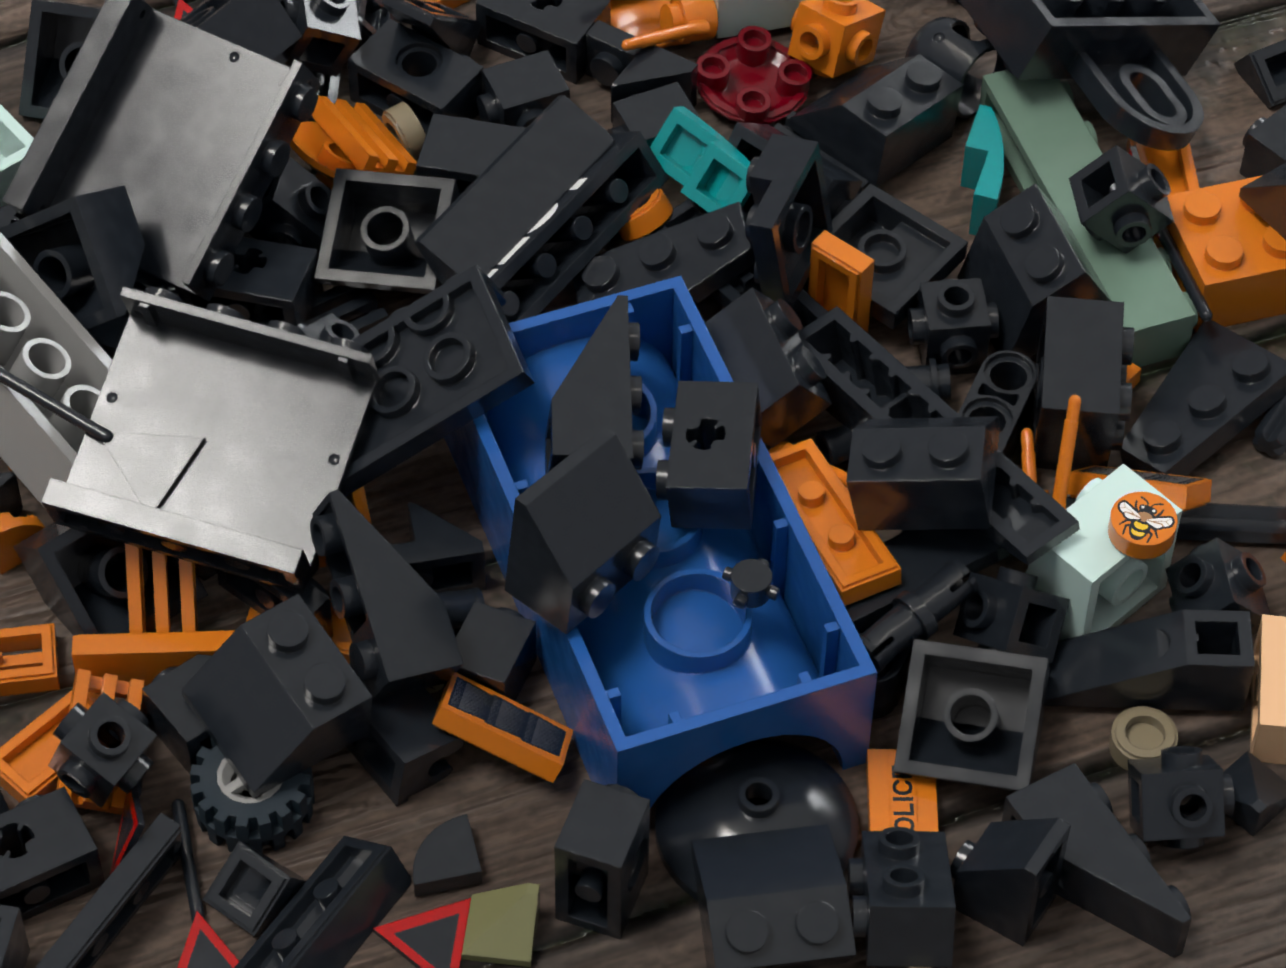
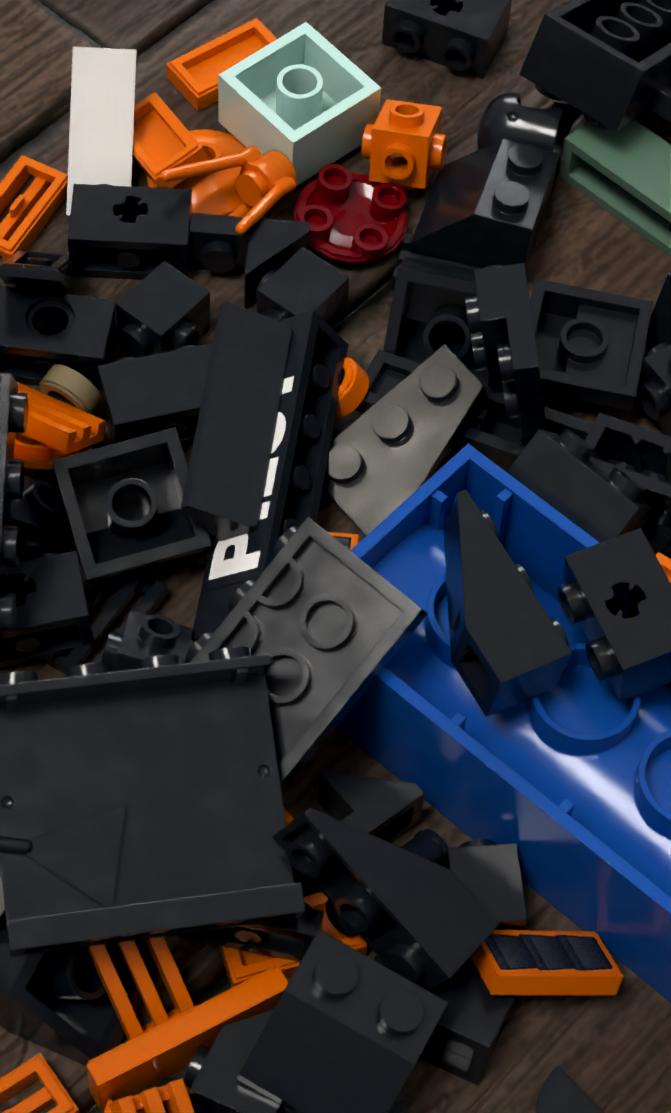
camera: 30 degrees left, 5 degrees up
black slope [504,427,661,635] -> none
teal slope [650,106,751,213] -> none
orange tile [808,230,875,333] -> none
teal slope [960,104,1004,236] -> none

